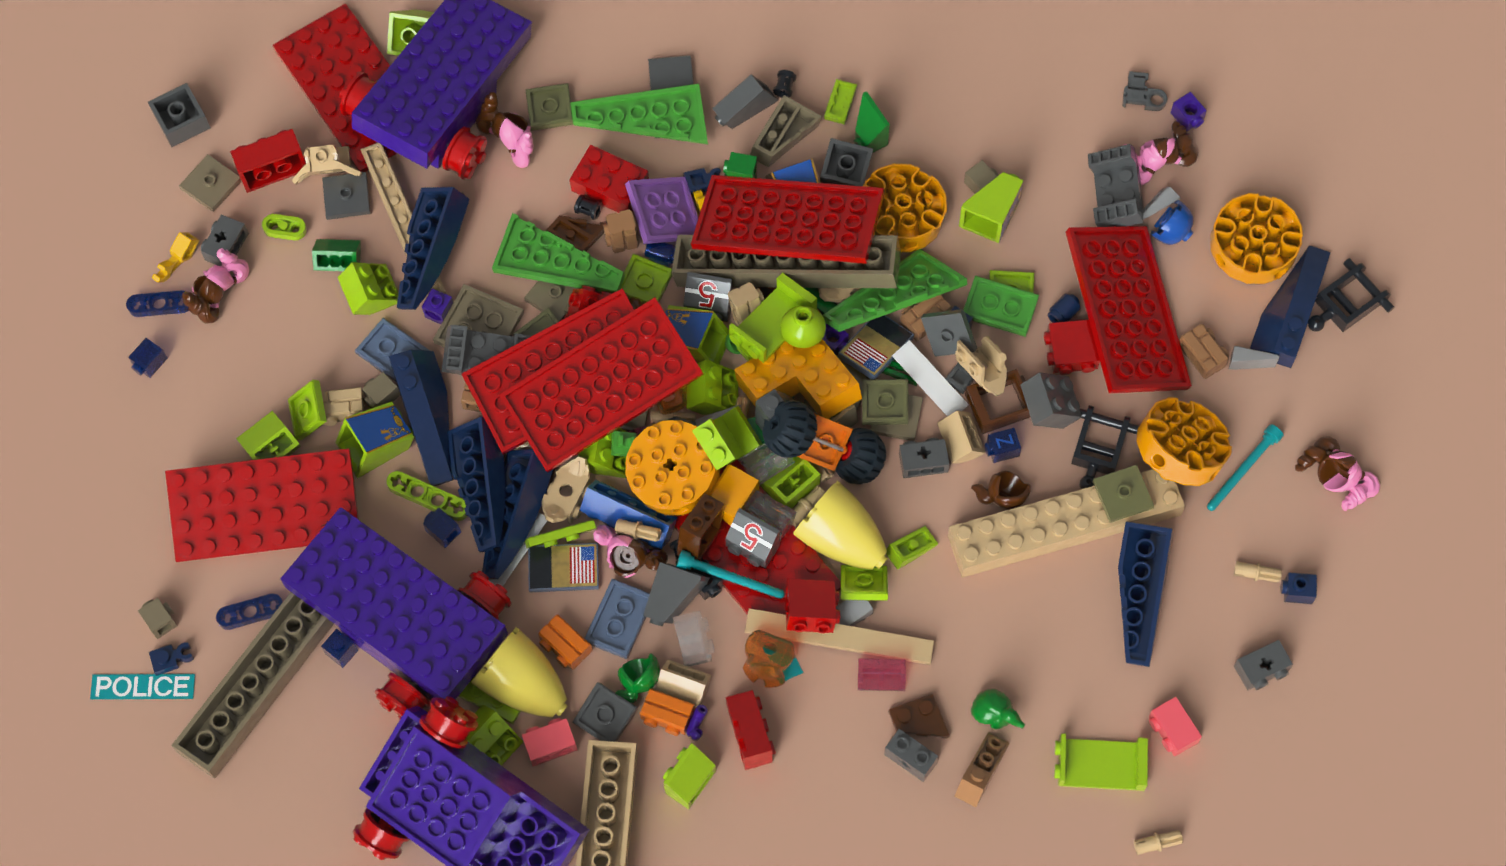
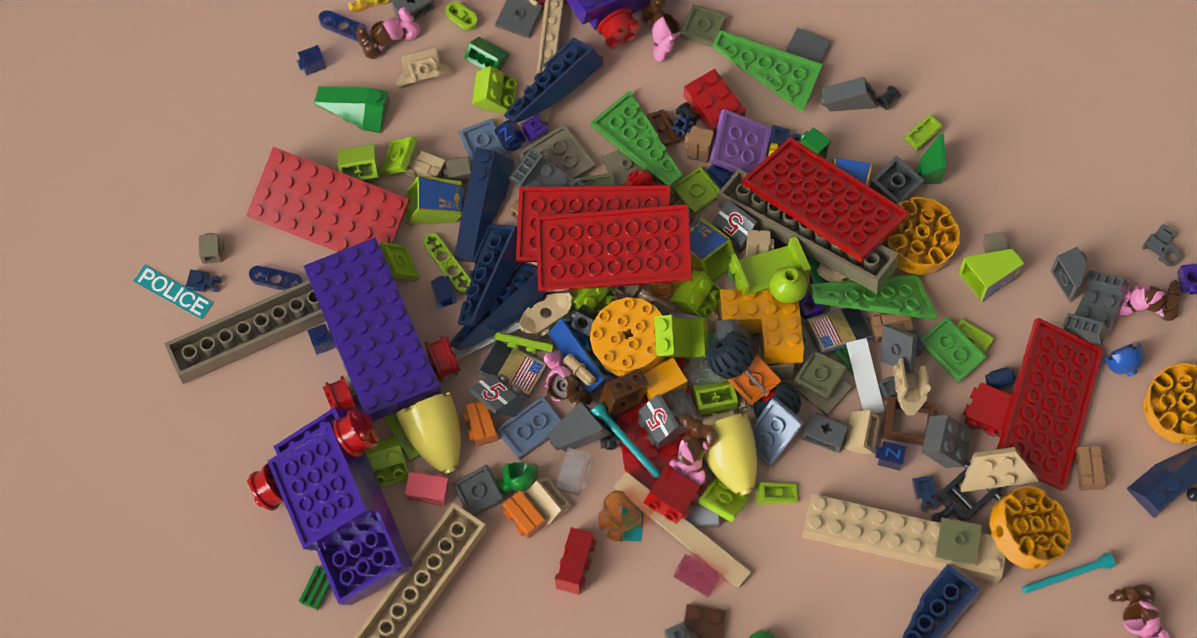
camera: 30 degrees right, 0 degrees up
bright green tile [611,431,636,457] -> none
lime slope [663,743,716,809] -> none
dark purple arm [686,705,708,741] -> none
dark tan wedge [750,95,822,167] -> none
reddish brown hair [971,471,1031,509] -> none
light grey slope [1143,187,1180,220] -> none
light grey slope [1229,346,1279,370] -> none
none -> green wedge [314,86,390,133]
none -> lime tile [379,242,419,282]
none -> tan piece [395,47,454,88]
none -> dark grey slope [469,374,527,417]
none -> clear blue brick [494,120,526,151]
none -> black brick [571,304,599,337]
none -> reddish brown hair [669,415,718,486]
none -> dark blue gear [672,114,696,137]
none -> sand blue tile [752,397,805,467]
none -> dark blue plate [912,476,937,512]
none -> tan wing [960,447,1038,492]
none -> dark grey slope [1050,247,1087,302]

